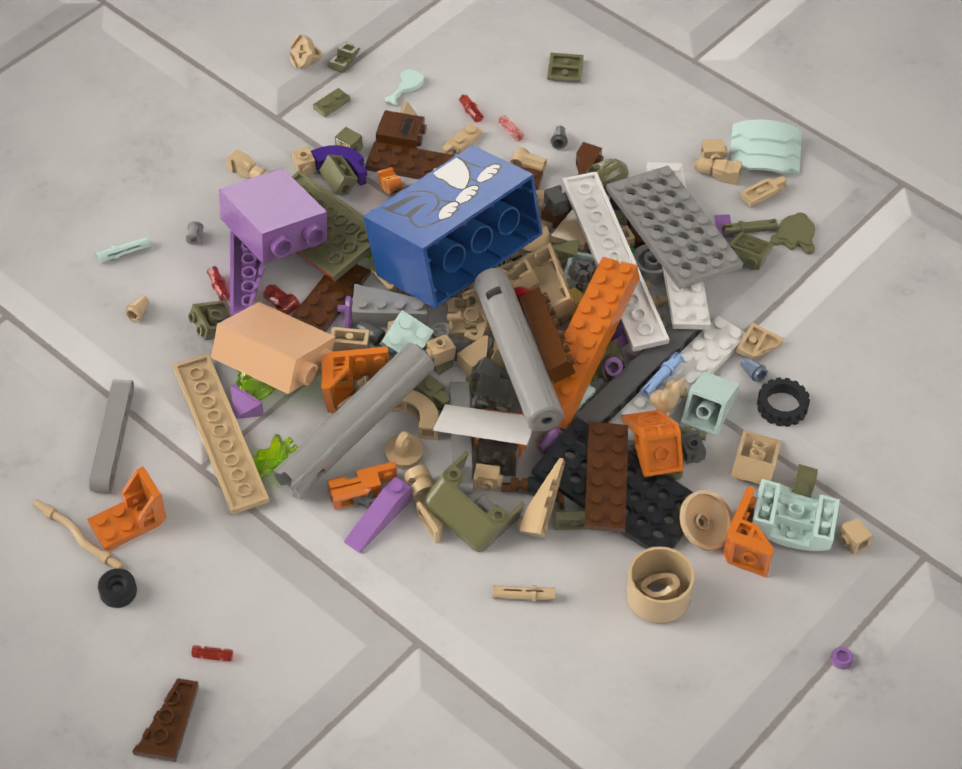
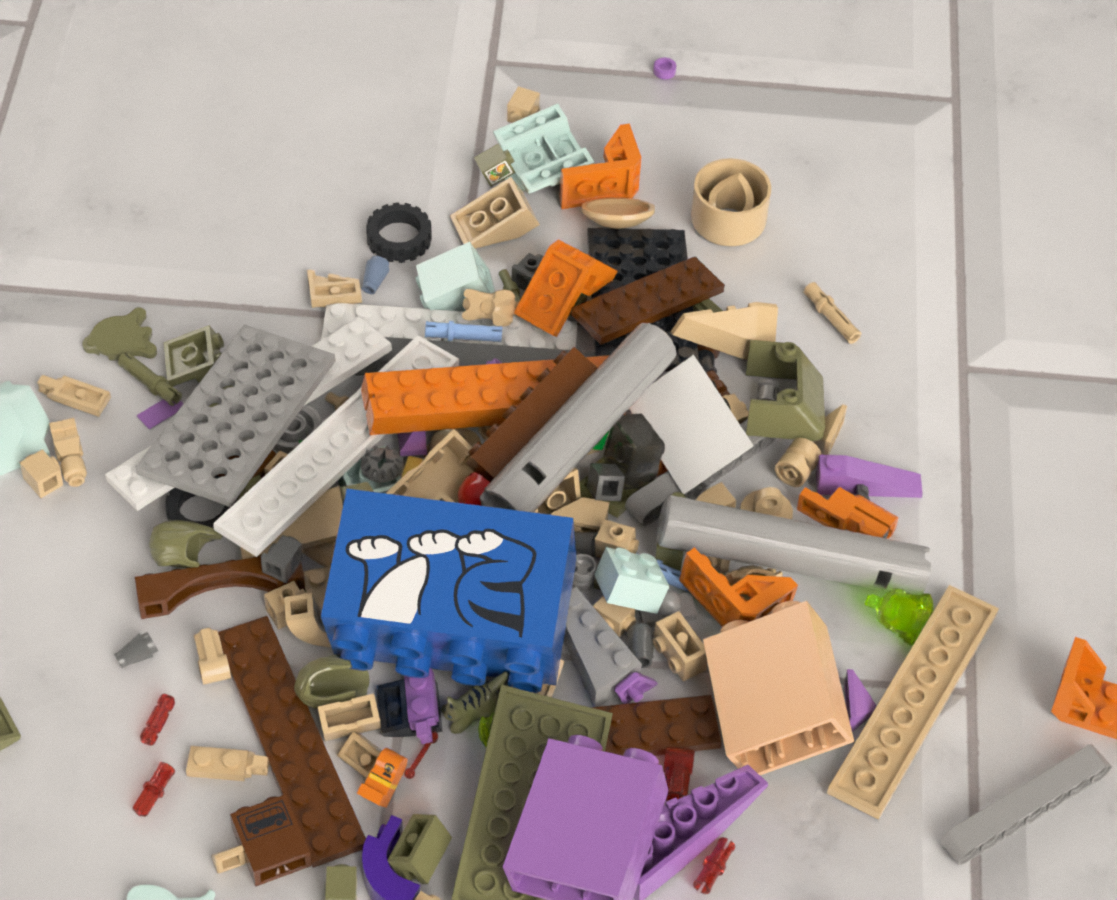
camera: 130 degrees left, 0 degrees up
olive plate [188,300,230,340] -> none

